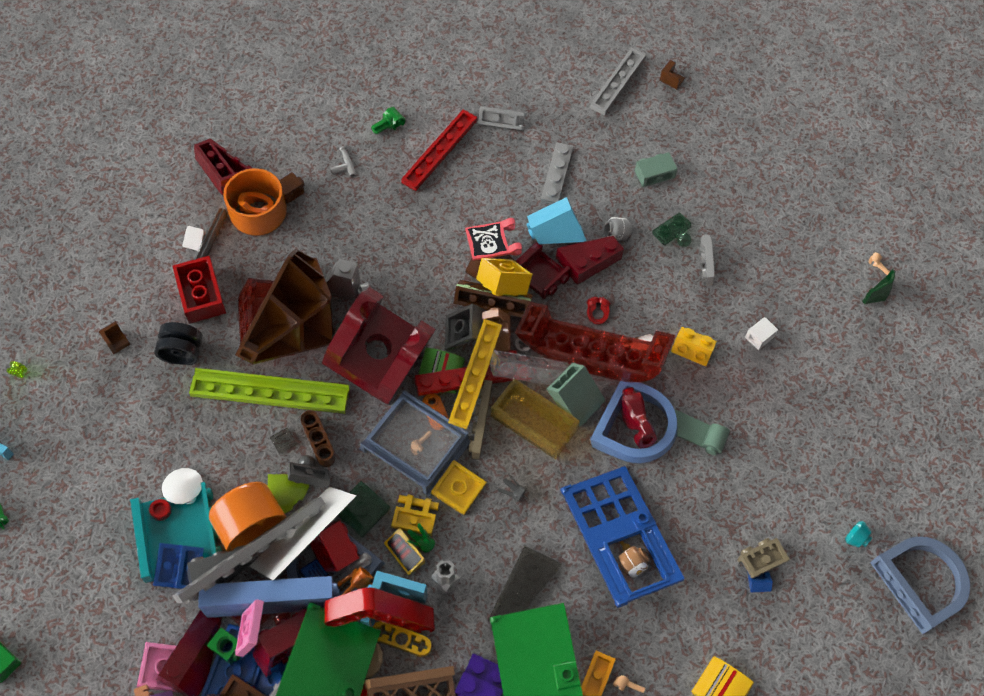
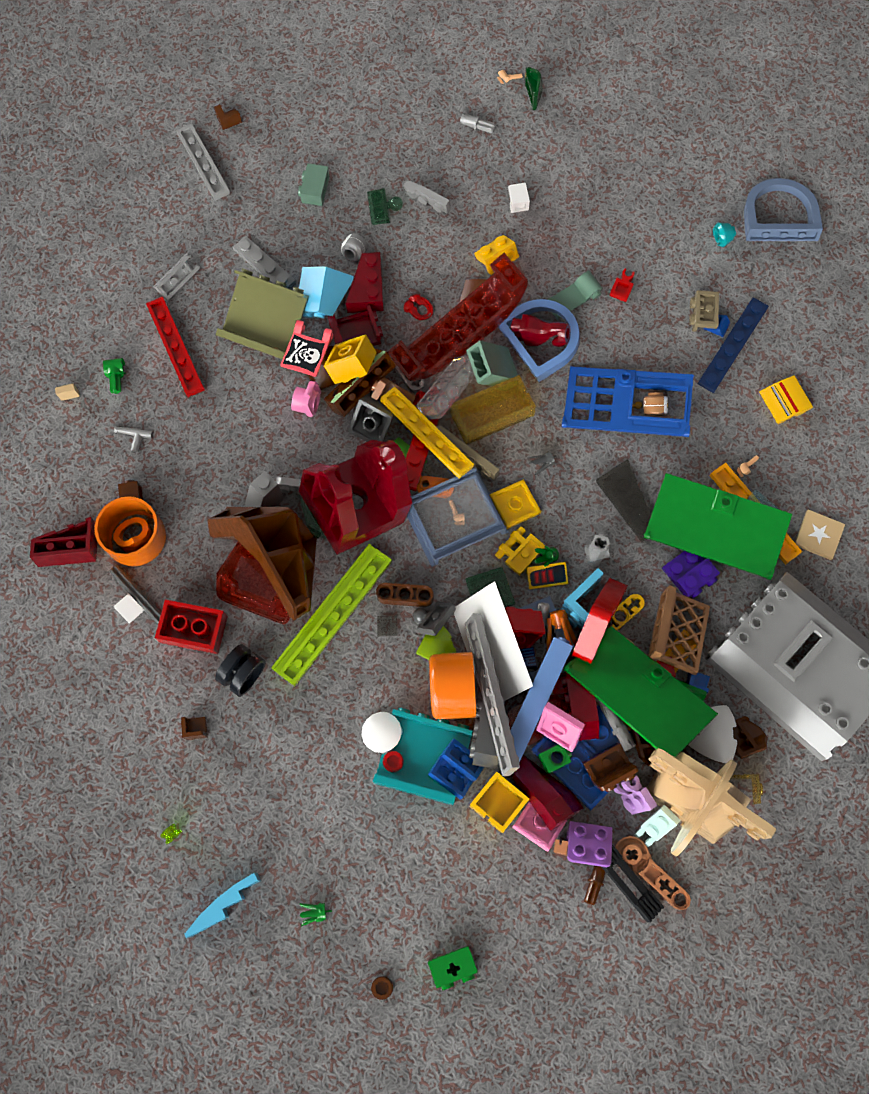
camera: 55 degrees left, 10 degrees up
none -> tan tile [55,383,80,401]
none -> olive panel [216,268,309,359]
none -> bright pink piece [291,381,321,417]
none -> light grey axle [460,113,495,133]
none -> yellow piece [470,771,529,833]
none -> red plate [609,268,635,302]
none -> dark blue plate [698,297,769,393]

